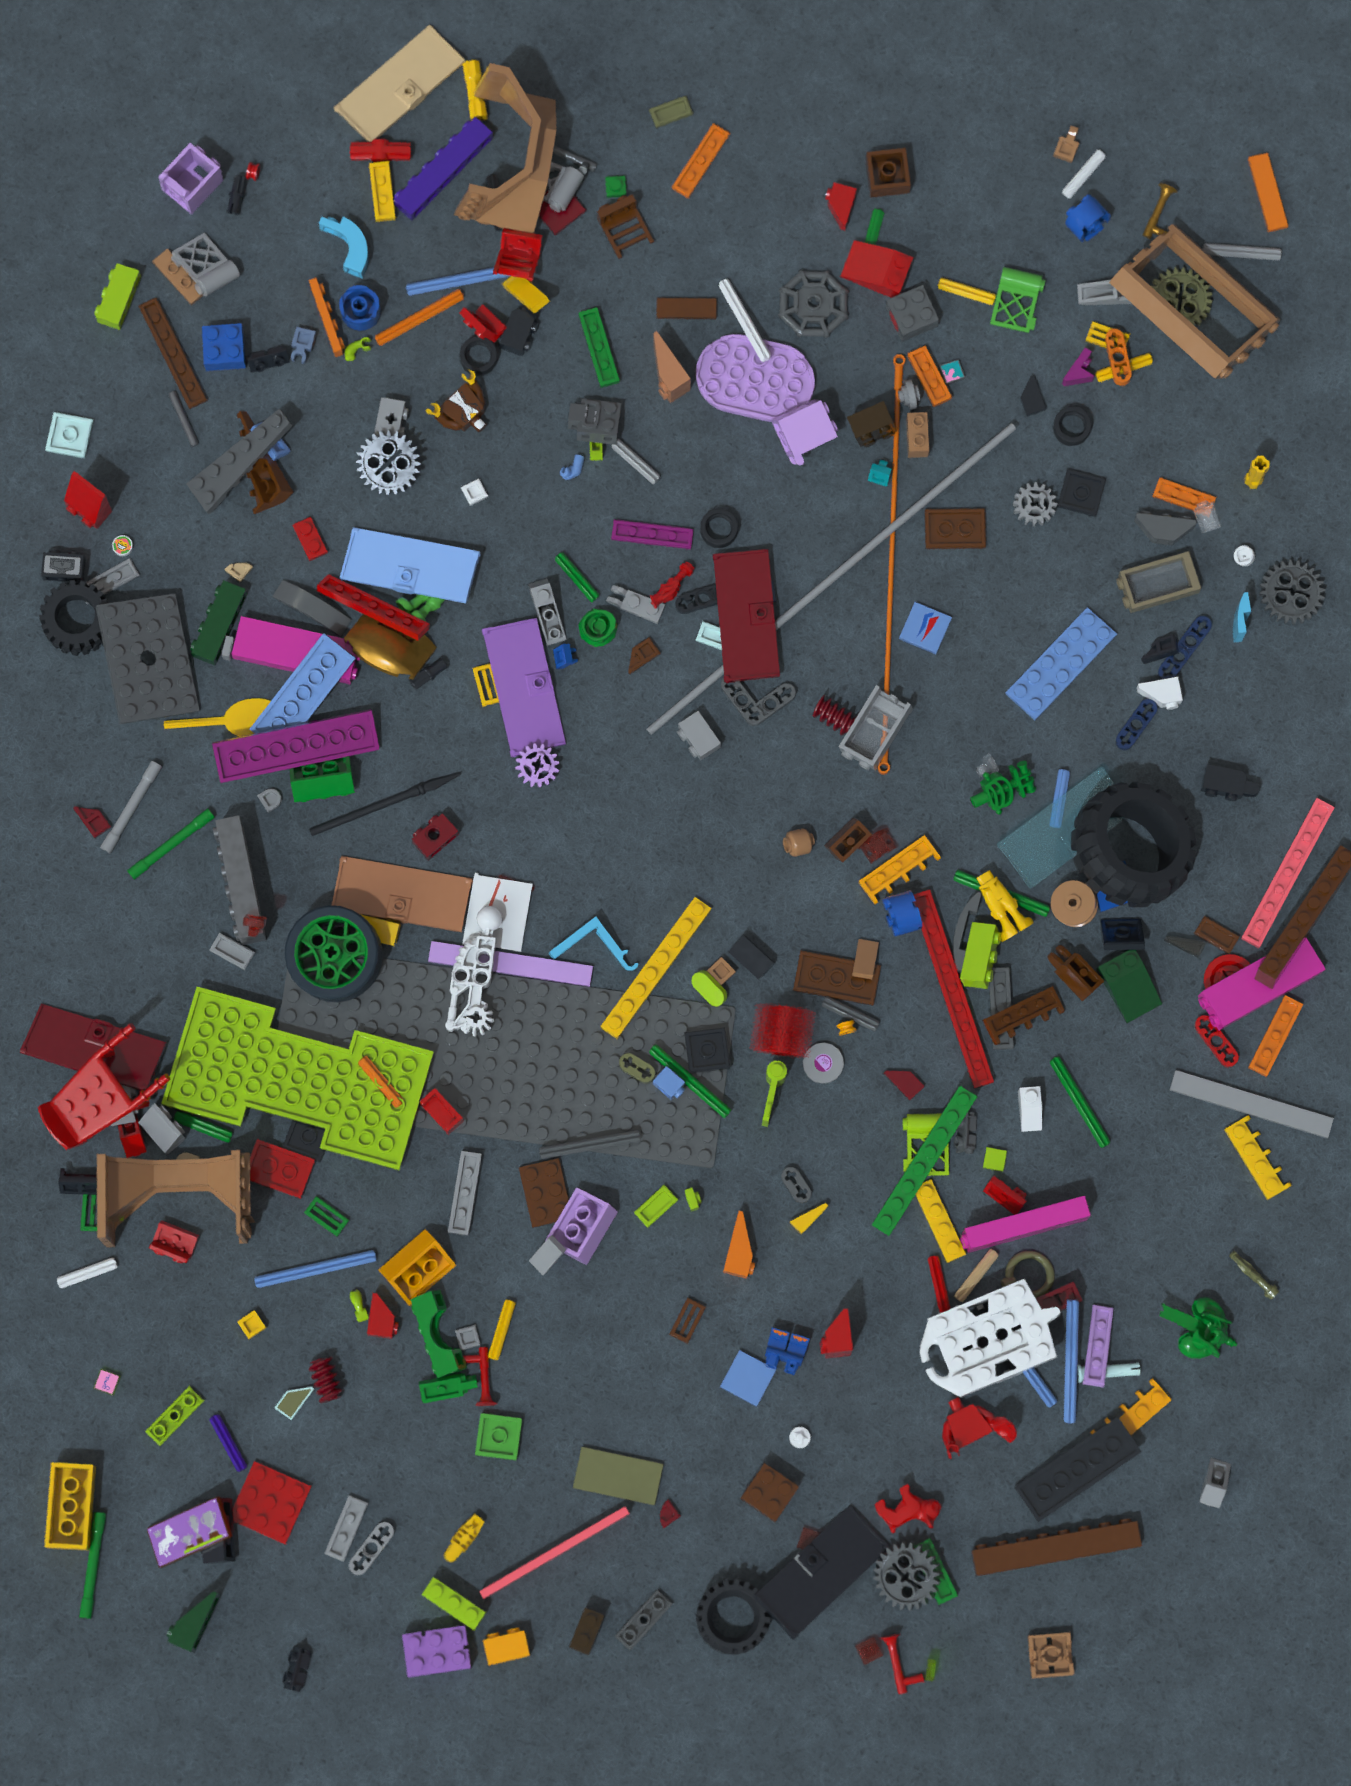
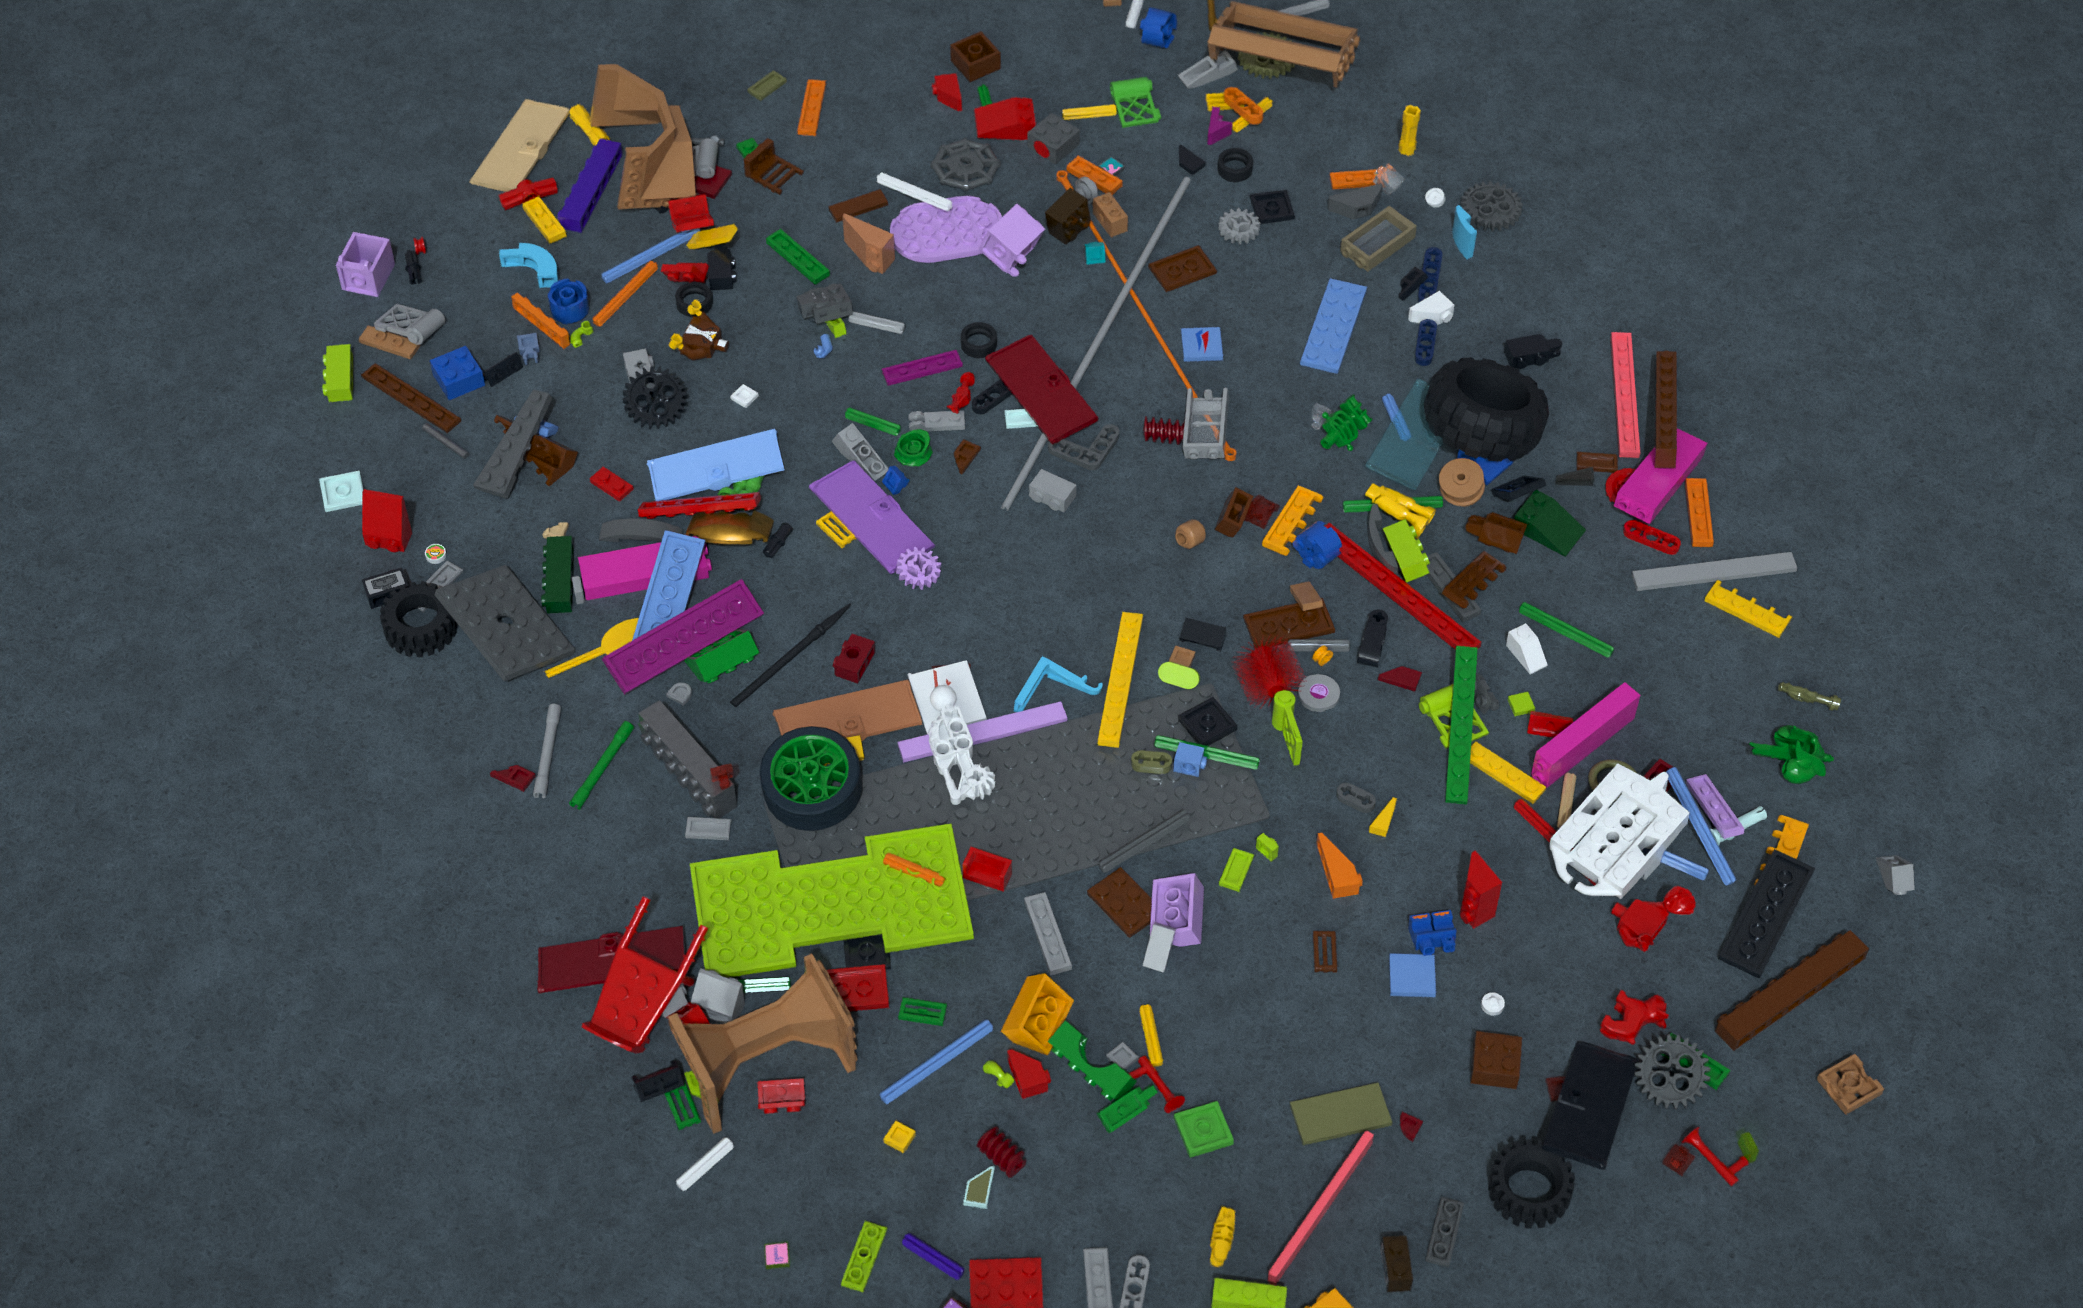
camera: 25 degrees left, 25 degrees down
none -> black piece [1357,609,1388,668]

